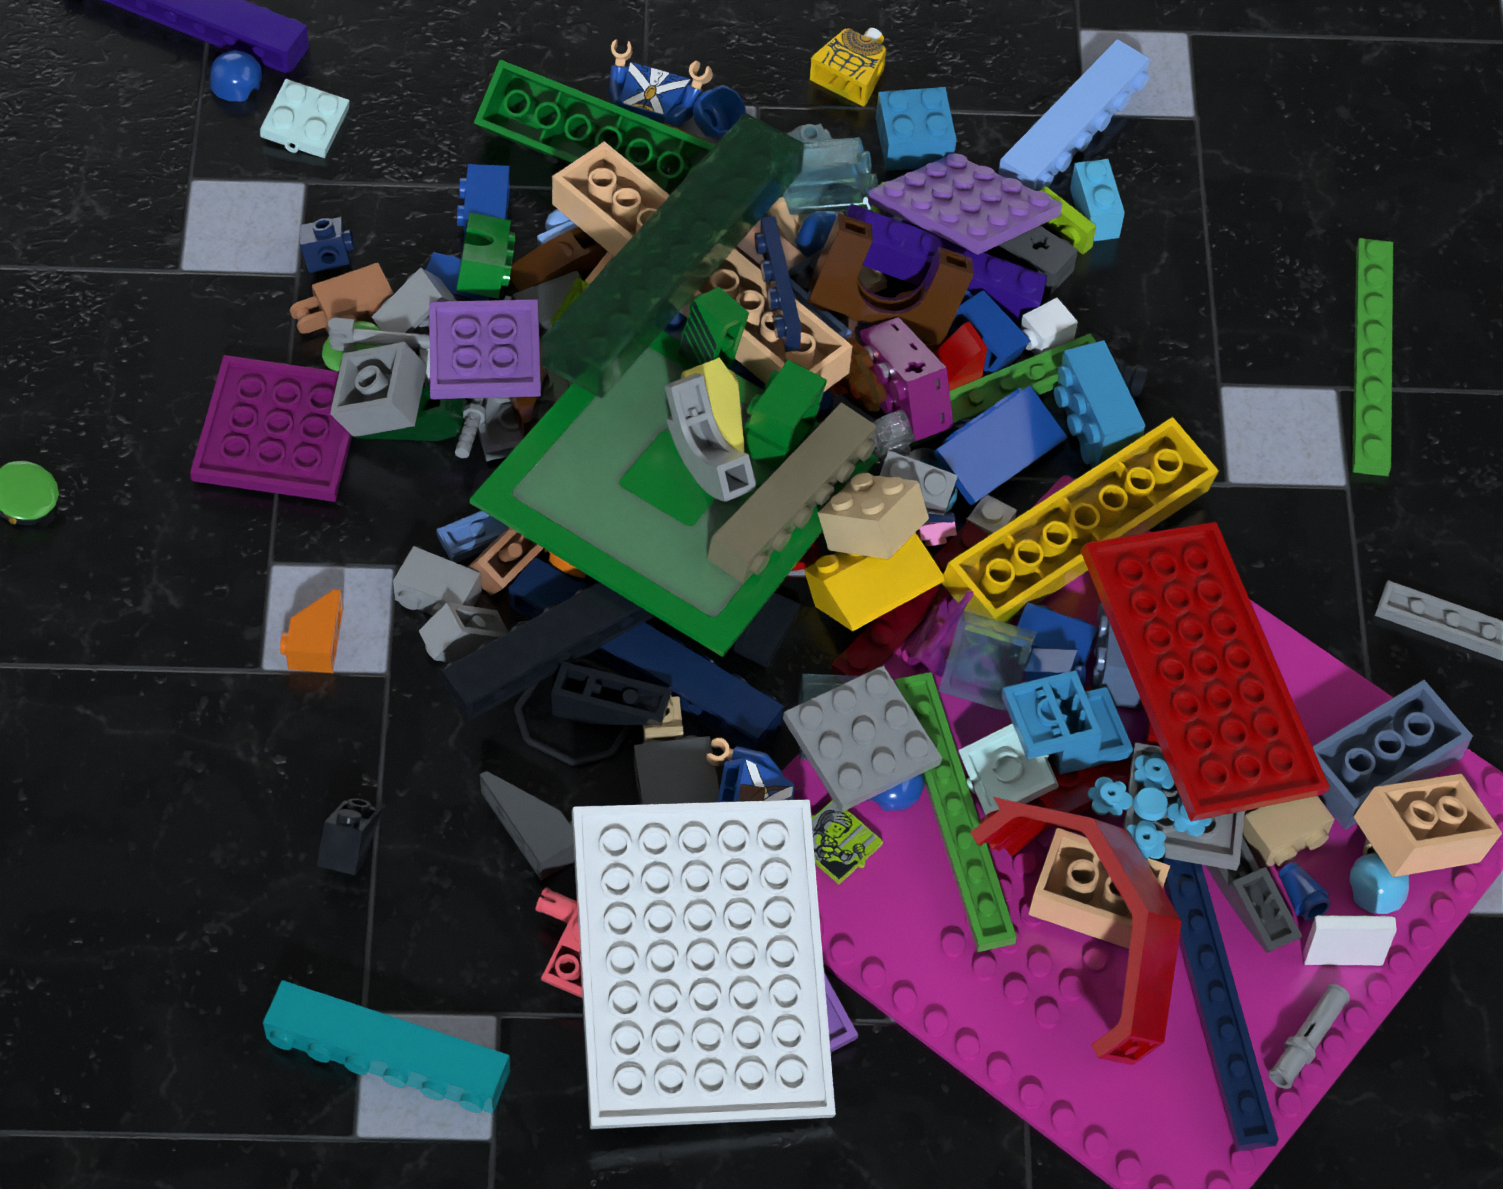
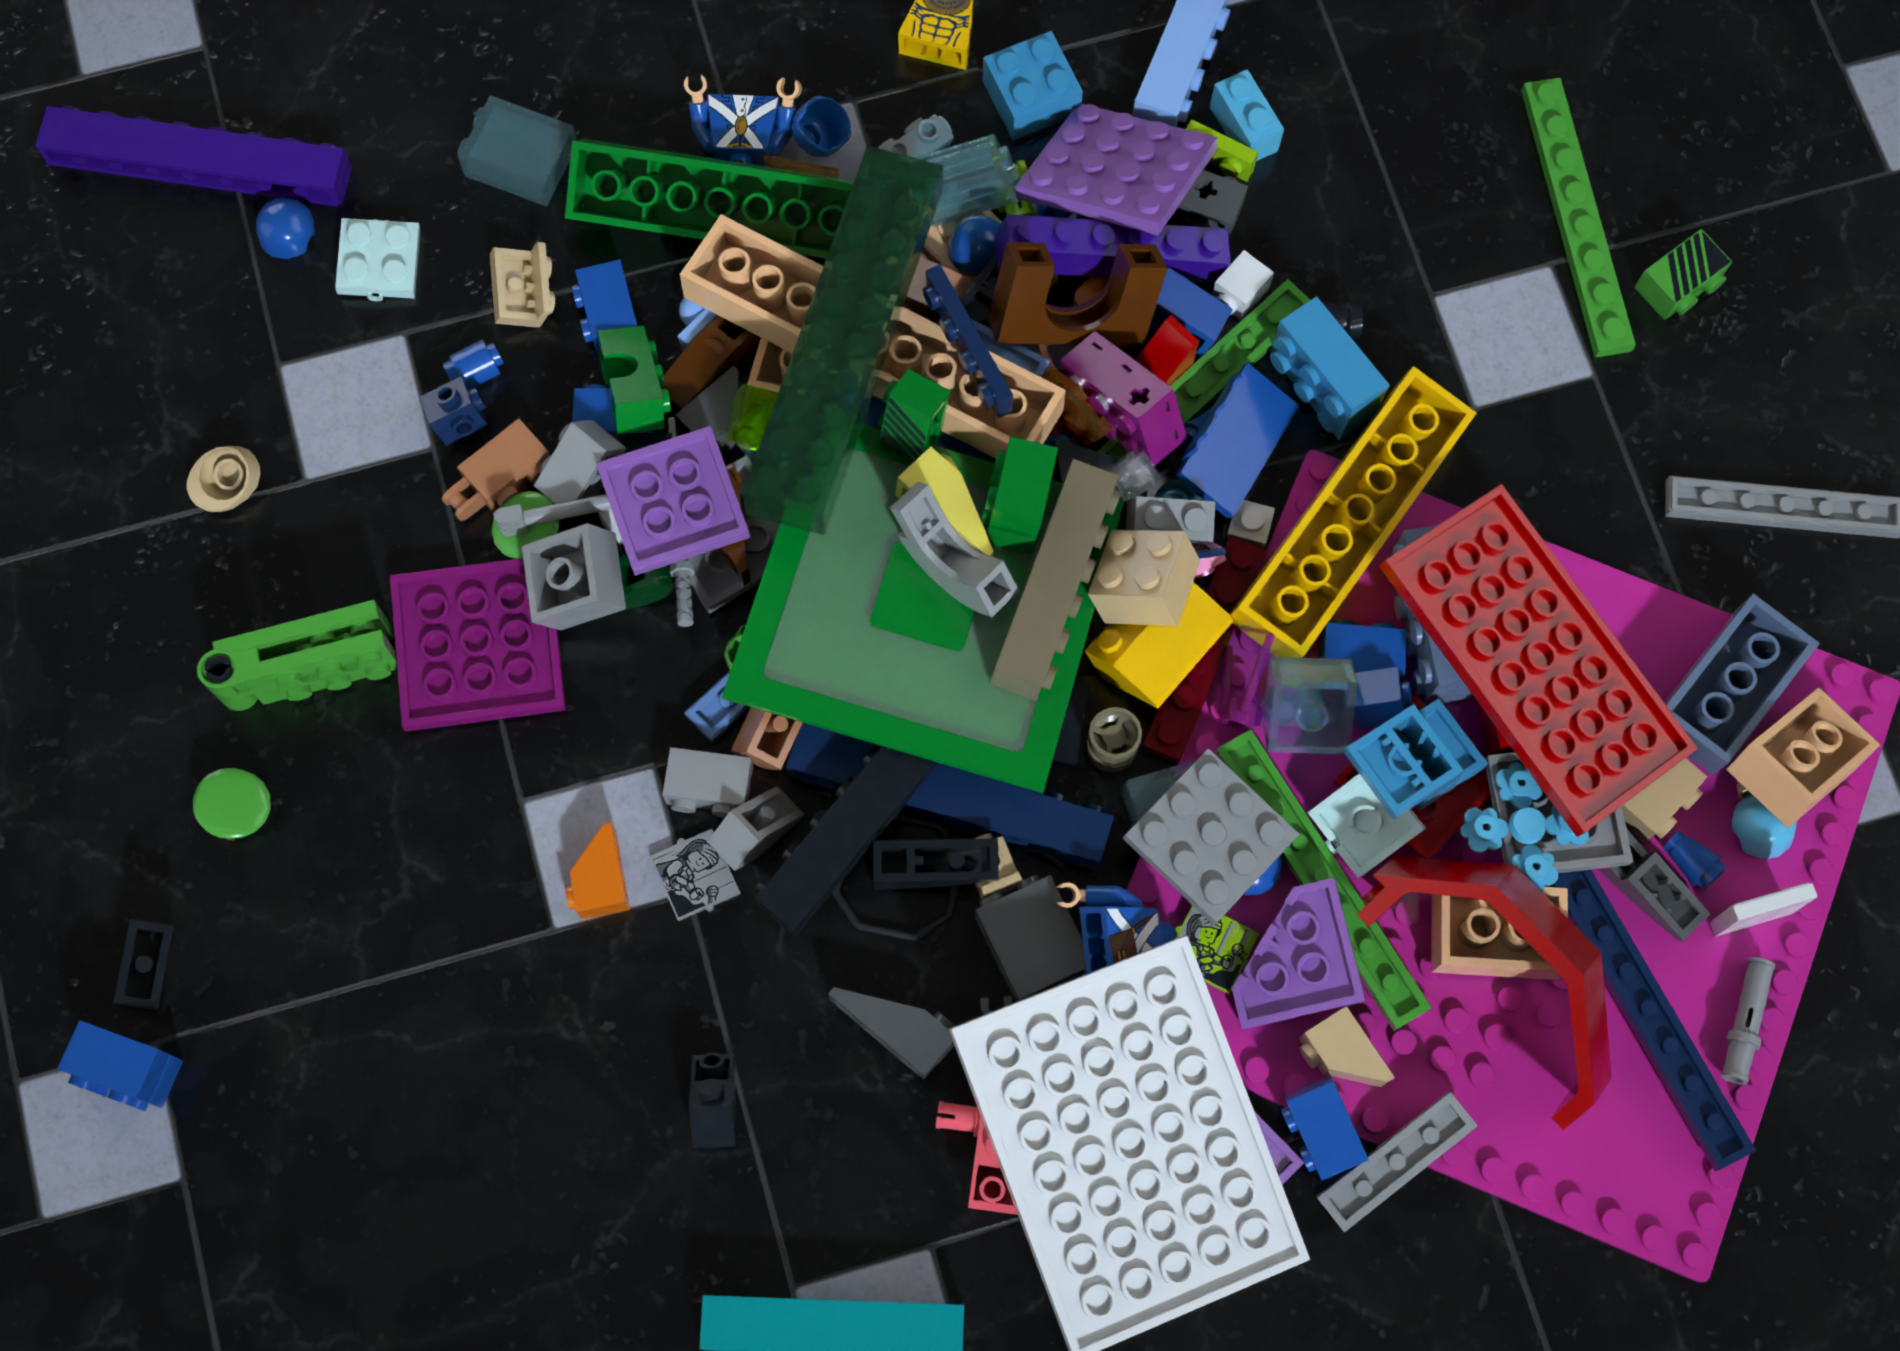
camera: 15 degrees left, 15 degrees up
none -> tan hat [187,446,260,512]
none -> bright green hinge [197,600,397,711]
none -> blue brick [443,339,504,389]
none -> clear light blue brick [458,95,577,206]
none -> tan bracket [490,242,555,328]
none -> piece [650,829,741,921]
none -> dark tan wheel [1085,707,1142,772]
none -> medium lavender plate [1232,877,1366,1030]
none -> blue brick [1281,1075,1369,1180]
none -> tan slope [1298,1006,1395,1087]
none -> light grey plate [1316,1091,1478,1232]
none -> bright green brick [1634,229,1732,320]

